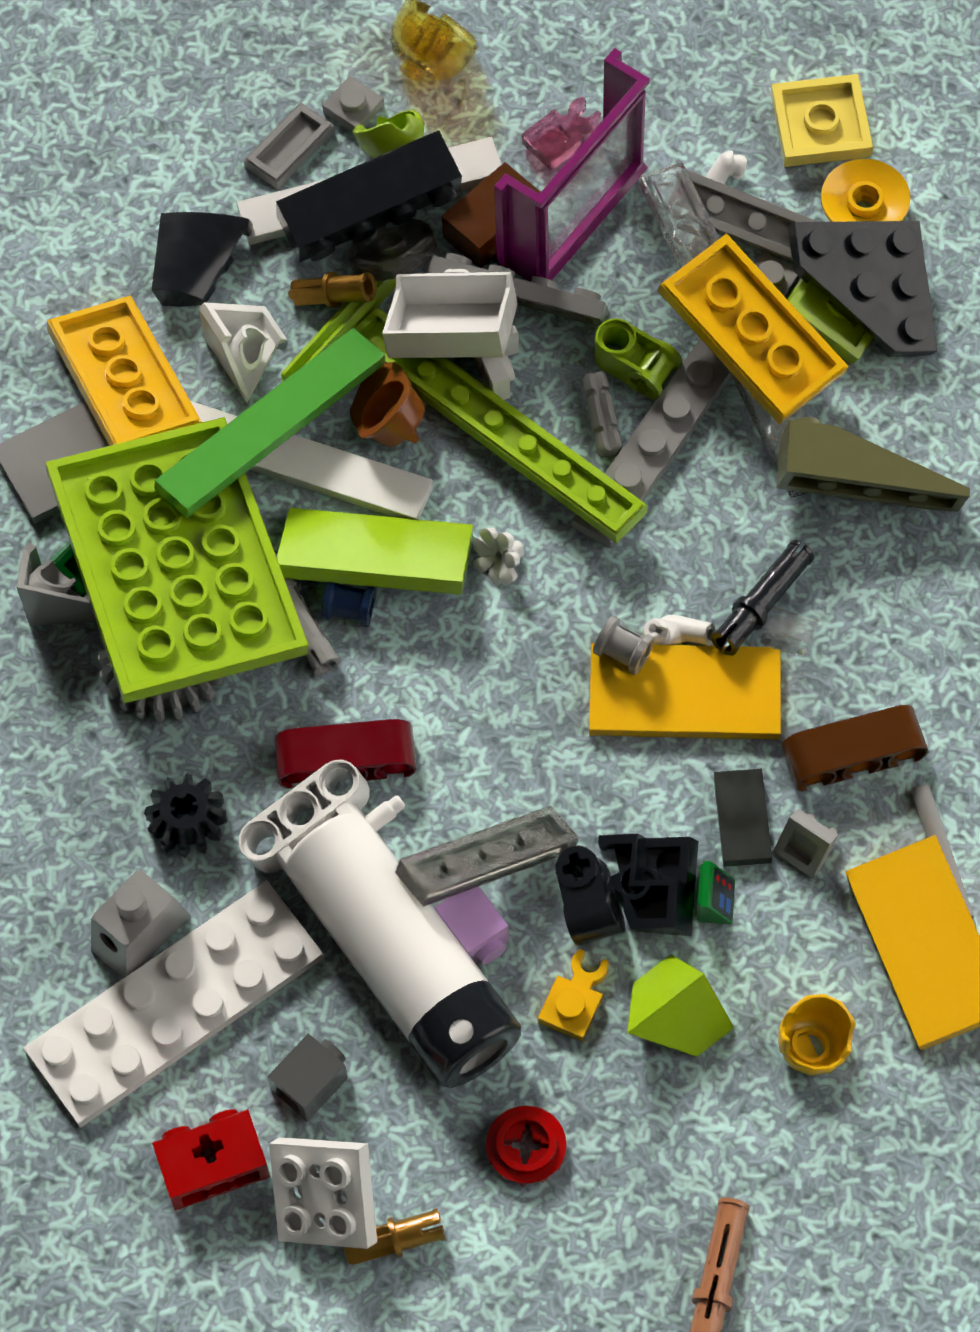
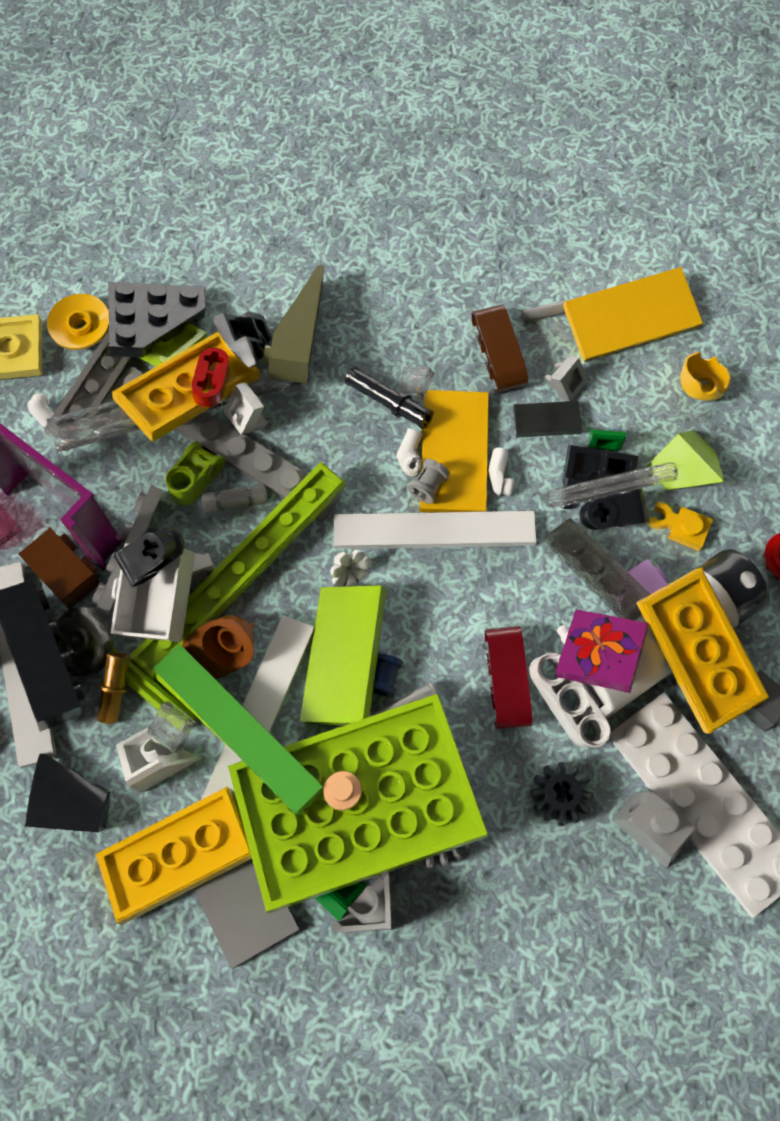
camera: 90 degrees left, 5 degrees up
none -> black piece [114,528,185,587]
none -> clear tile [147,701,196,753]
none -> red beam [192,348,229,407]
none -> black slope [213,311,272,367]
none -> white bracket [224,383,267,435]
none -> light nougat plate [323,771,362,811]
none -> white tile [334,511,536,549]
none -> white arm [489,448,515,496]
none -> clear axle [546,462,678,509]
none -> magenta tile [556,609,648,693]
none -> yellow tile [636,568,769,734]

